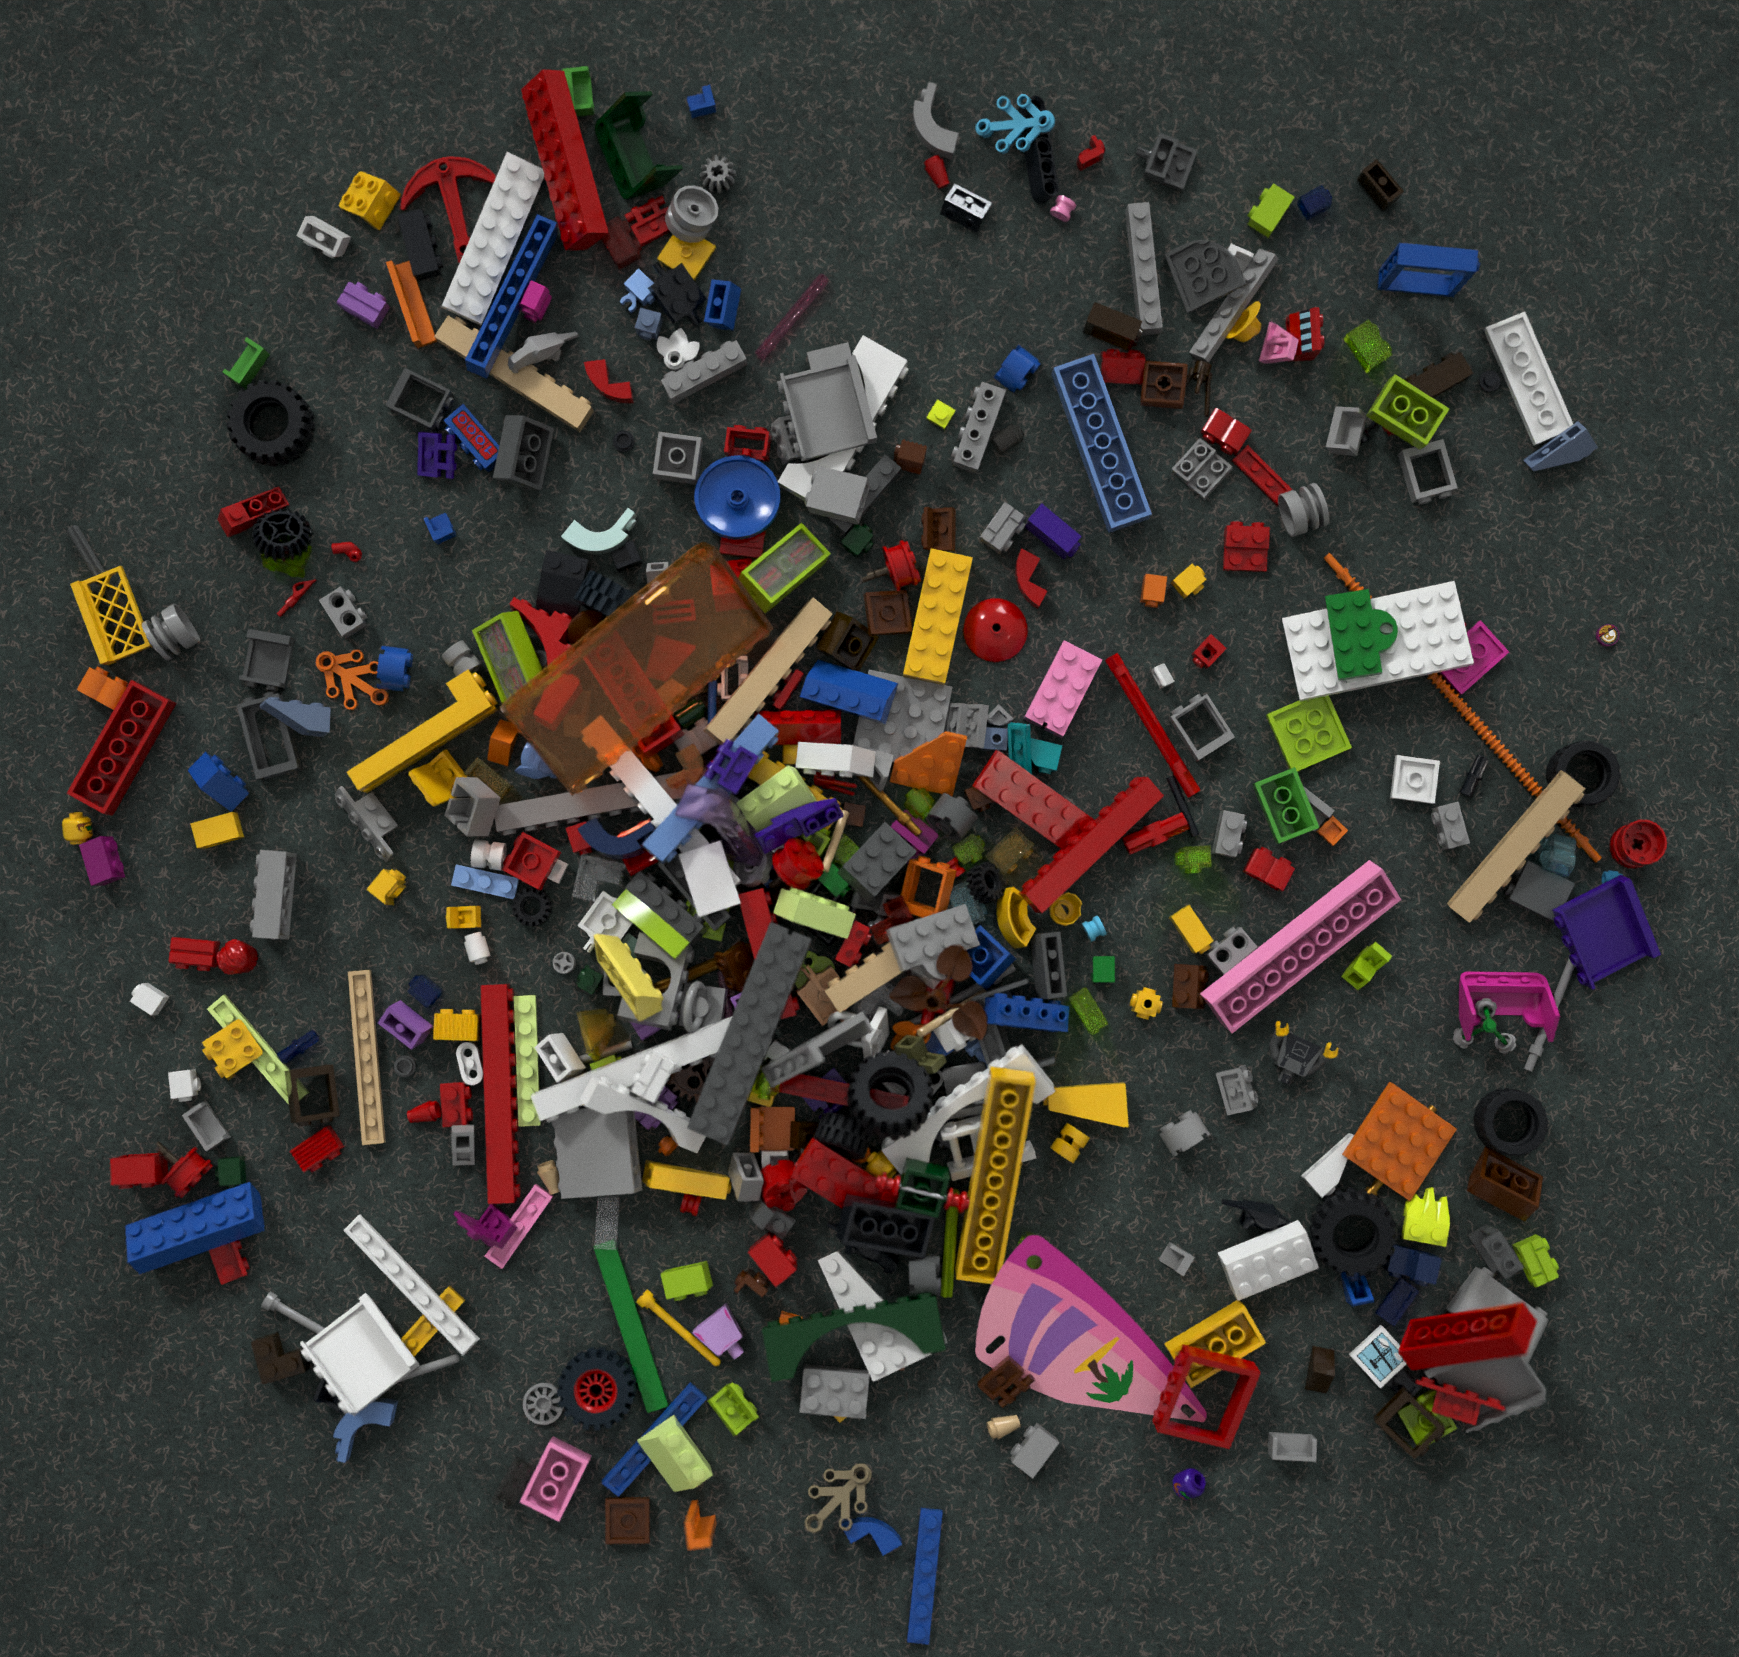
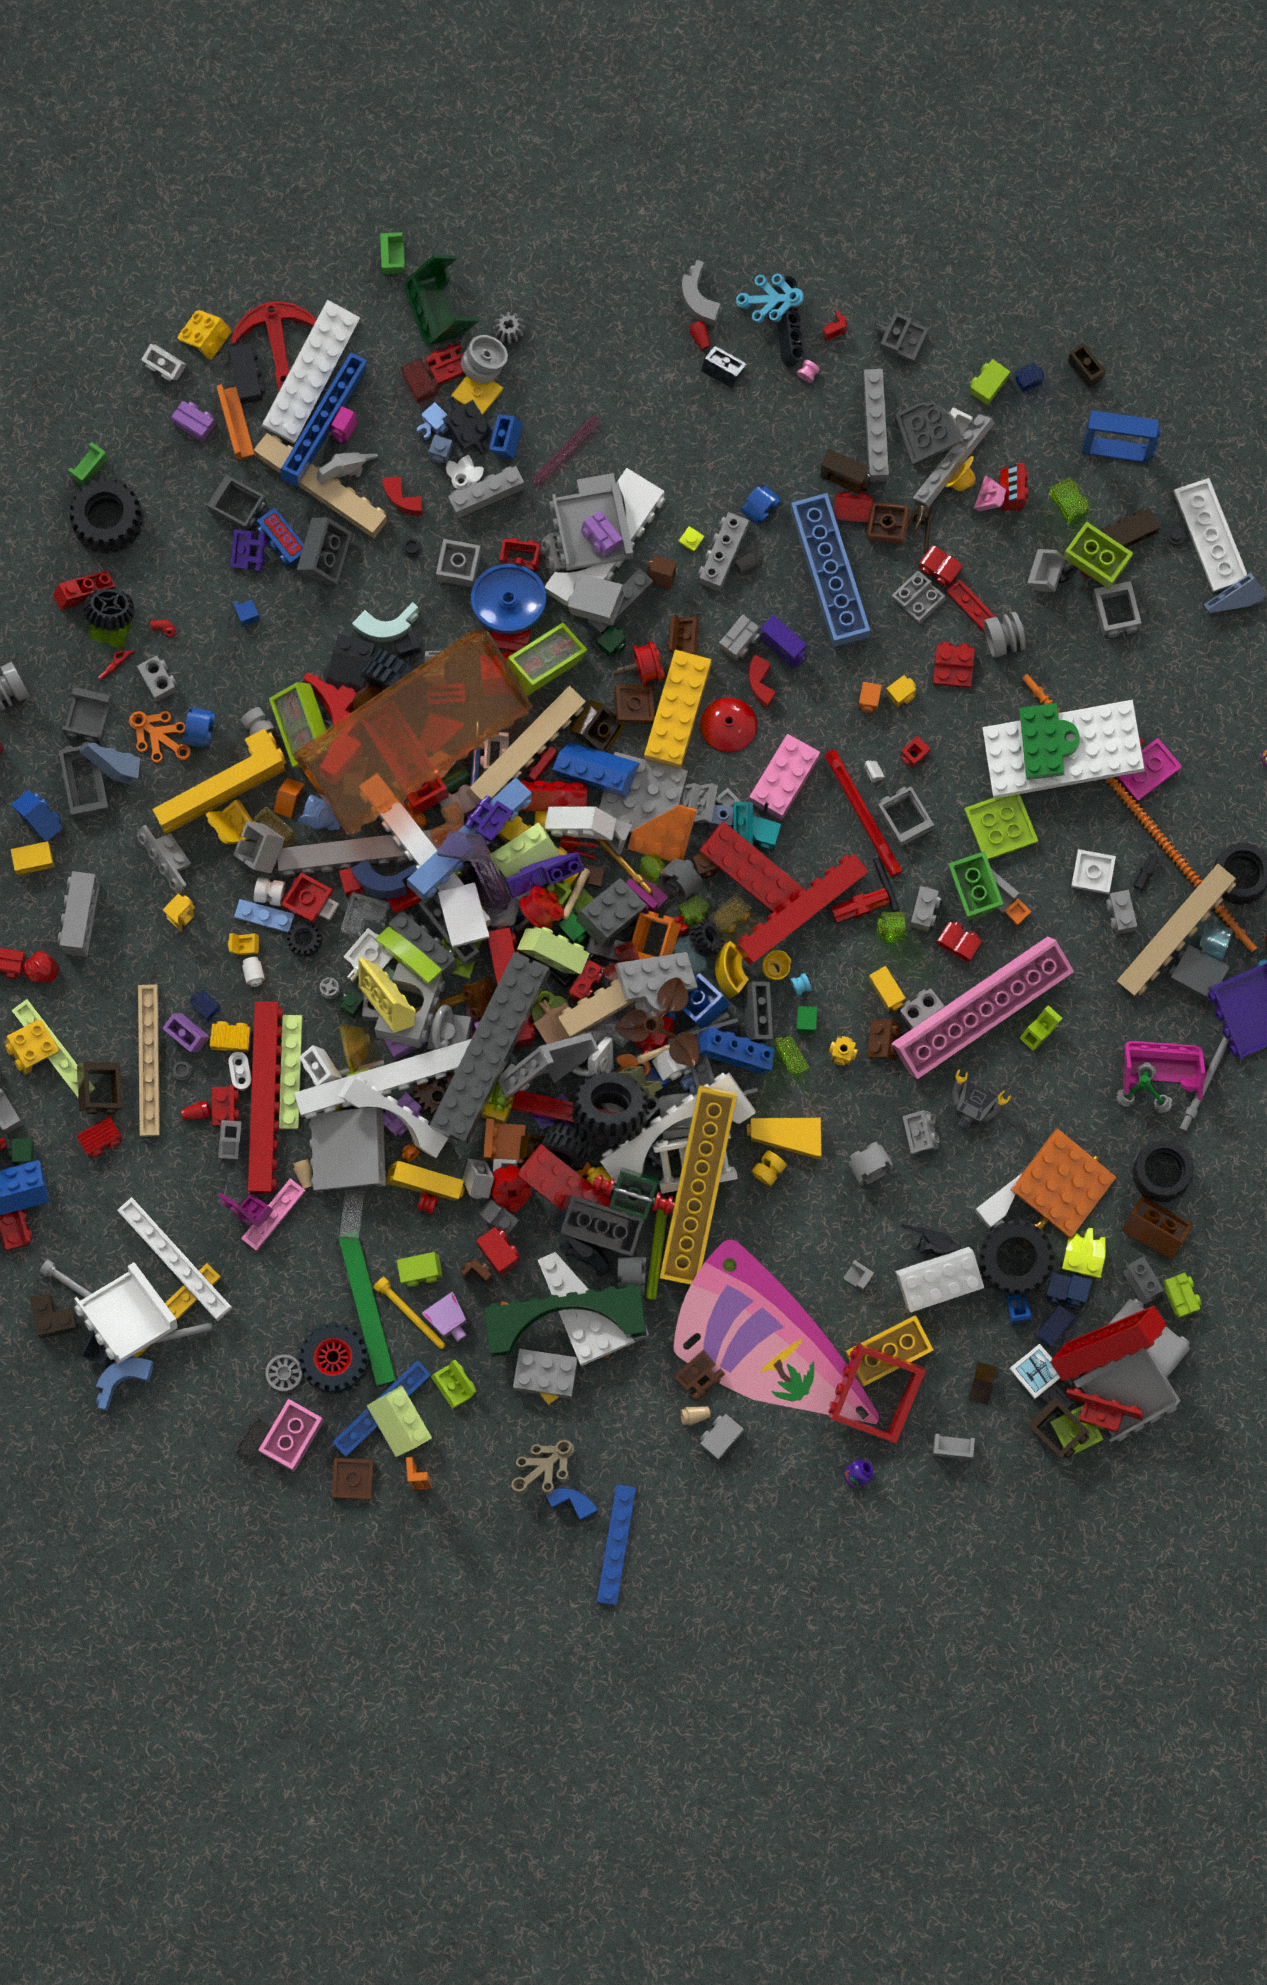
camera: 10 degrees right, 10 degrees down
clear blue axle [277,1030,319,1064] -> none
red brick [521,69,609,250] -> none
white brick [630,1050,676,1103] -> none
blue panel [687,85,716,118] -> none
none -> medium lavender brick [581,511,623,557]

